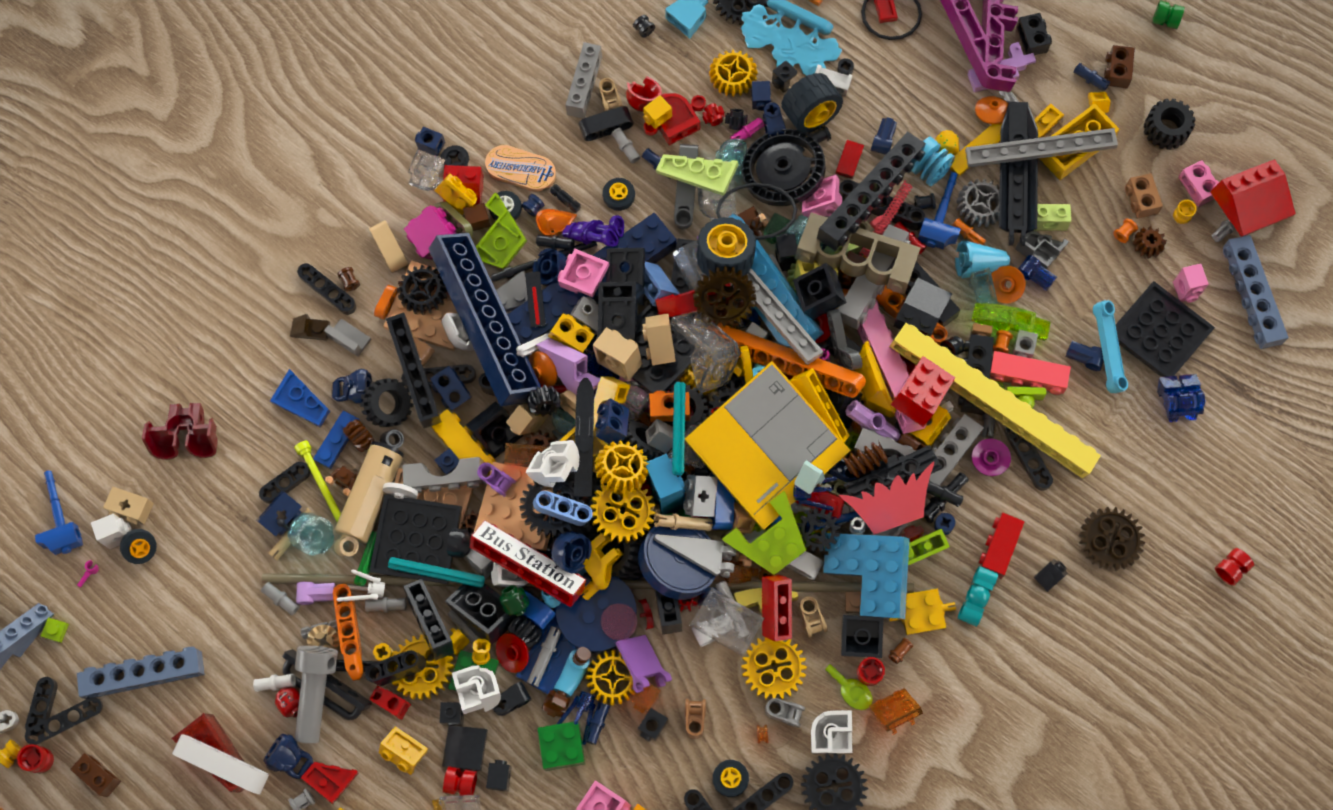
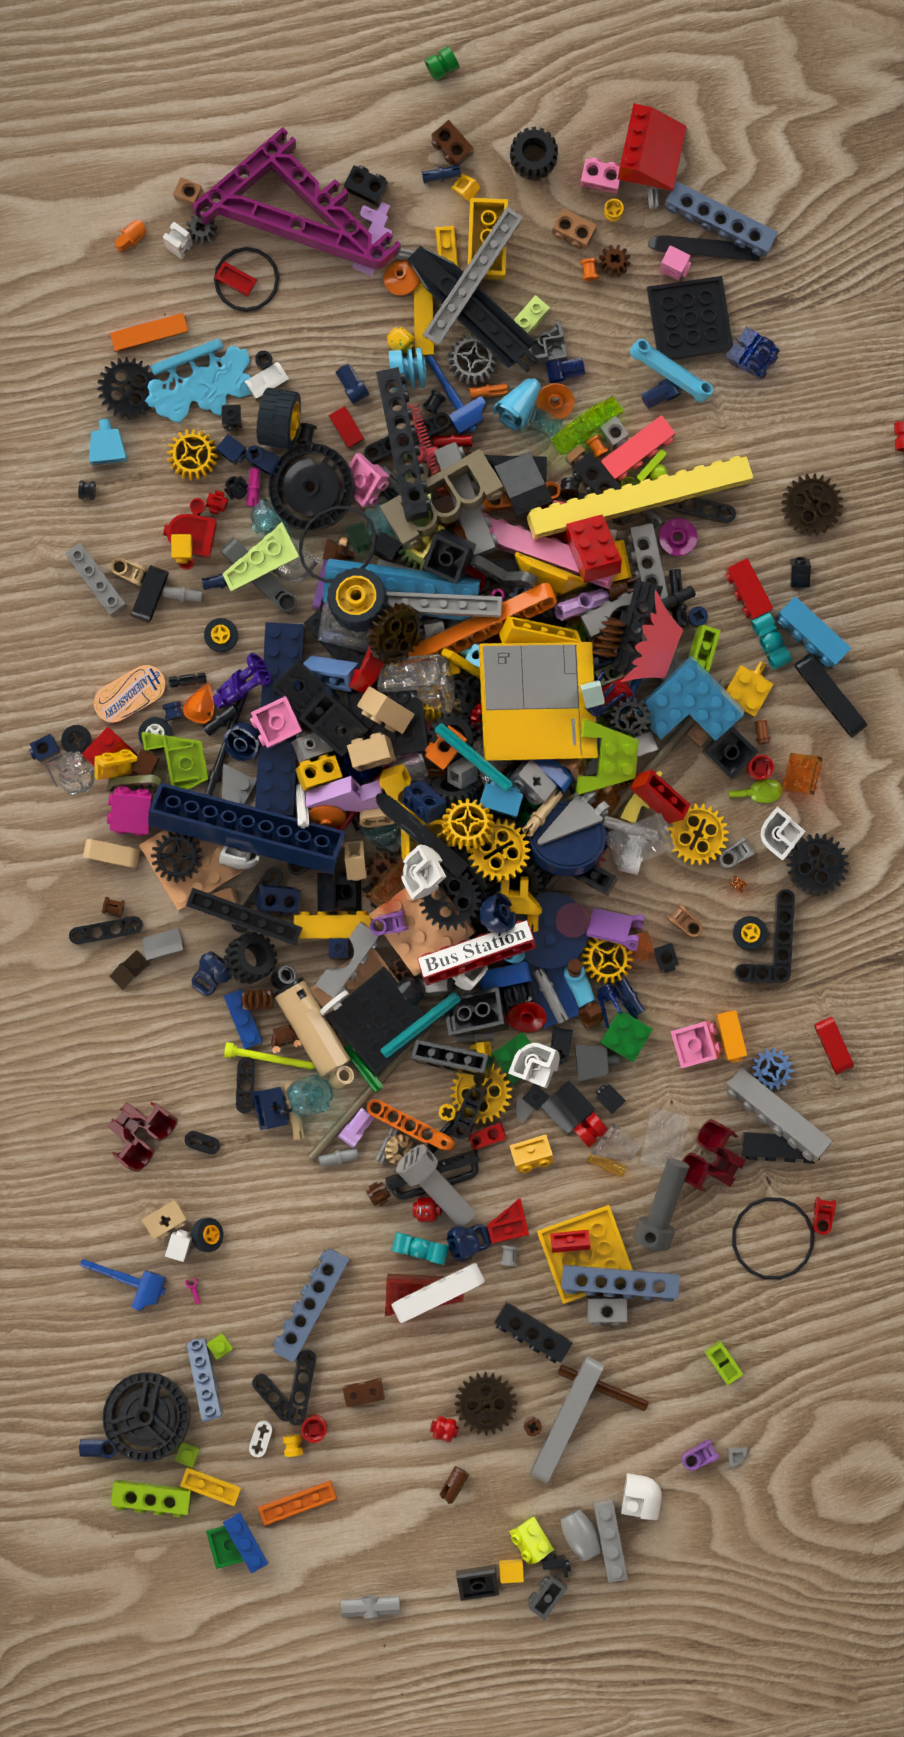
camera: 55 degrees left, 15 degrees up
white pin [253,674,296,692] -> none
blue wing [270,369,330,428] -> none
white plant [337,569,385,602] -> none
light grey pin [365,597,407,613] -> none
orange beam [374,285,398,320] -> none
yellow bush [472,639,490,665] -> none
dark green head [500,585,529,616] -> none
black sticker [525,271,546,327] -> none
black gear [527,385,561,417] -> none
light blue beam [533,491,593,526] -> none
red helmet [625,76,662,112] -> none
red piece [638,598,654,630] -> none
tan piece [799,597,828,638] -> none
white pin [850,517,865,535] -> none
clear red plate [902,525,924,542] -> none
none -> black beam [184,1131,221,1154]
none -> reddish brown gear [366,1182,391,1206]
none -> teal piece [391,1232,449,1265]
none -> light grey tile [515,1097,534,1124]
none -> dark grey torso [575,1044,619,1081]
none -> black piece [648,235,760,261]
none -> dark azure brick [775,596,851,669]
none -> black beam [794,653,867,738]

